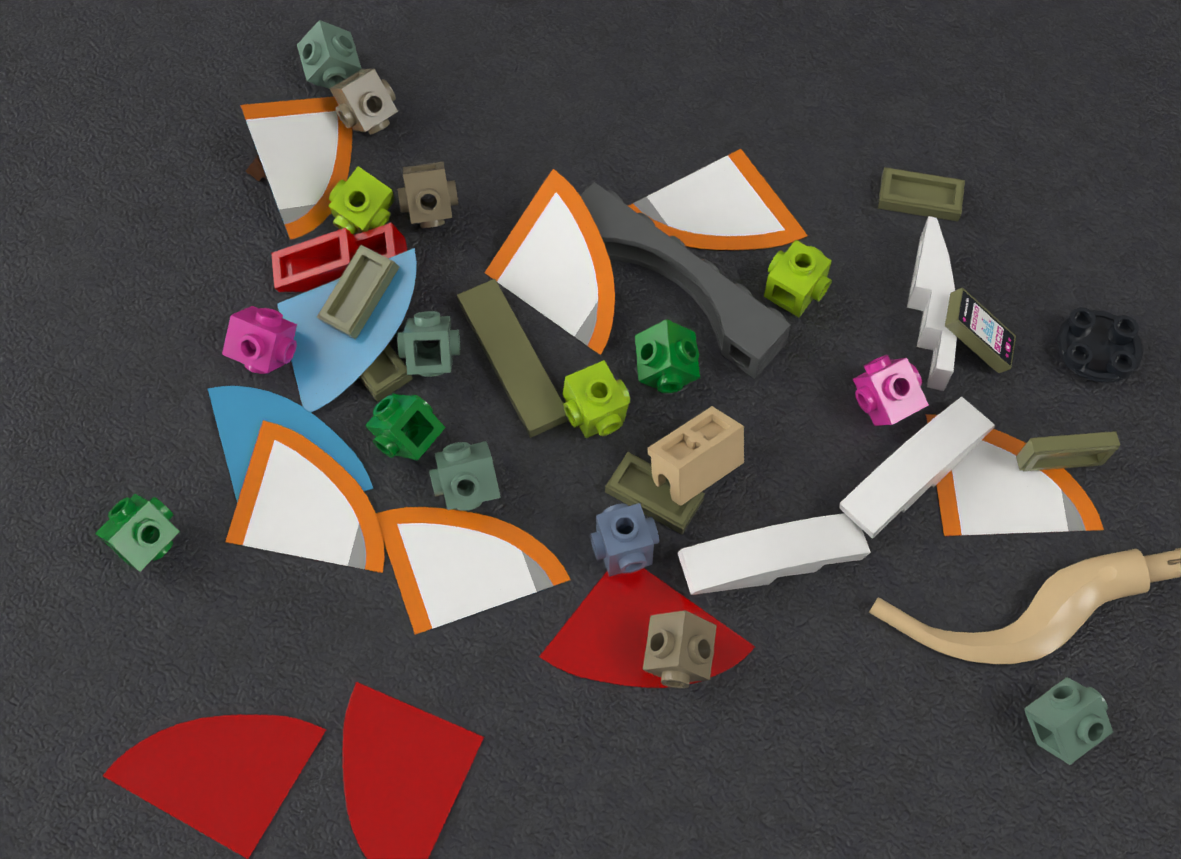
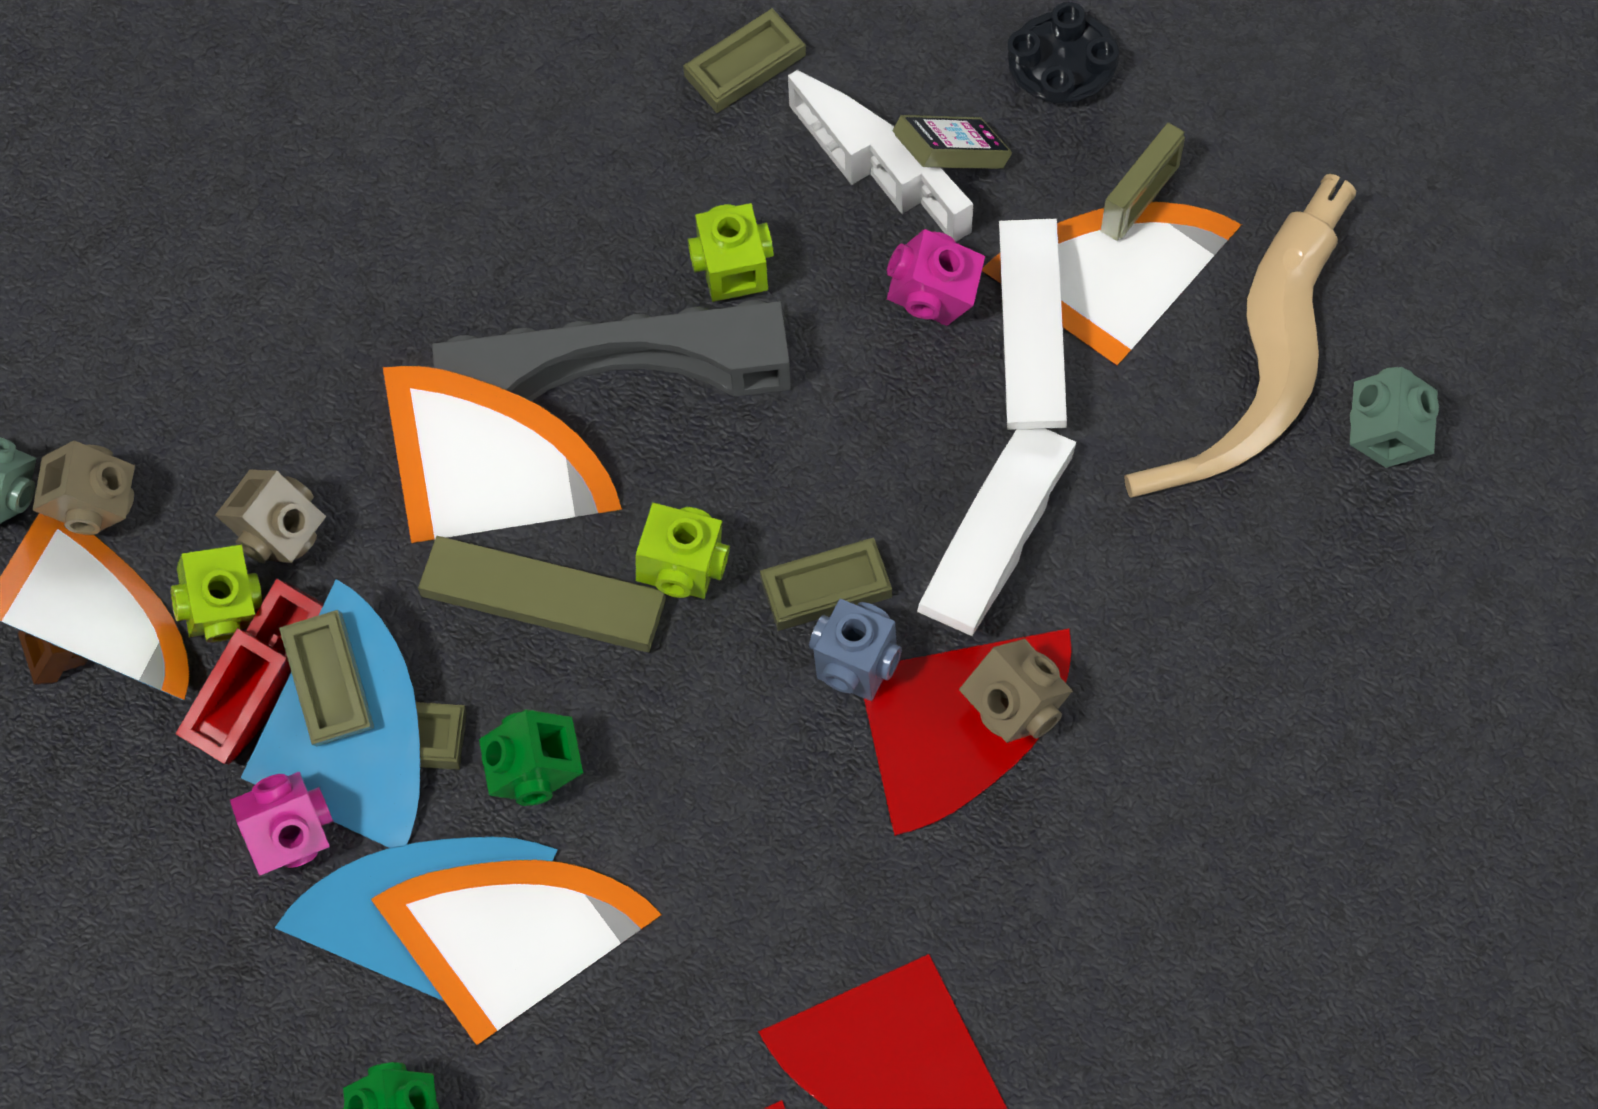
camera: 45 degrees left, 0 degrees up
white sticker [376,507,571,635] -> none
sand green brick [397,311,461,377] -> none
sand green brick [429,441,501,511] -> none
white sticker [628,149,808,250] -> none
green brick [635,319,700,393] -> none
tan hinge [647,406,744,506] -> none

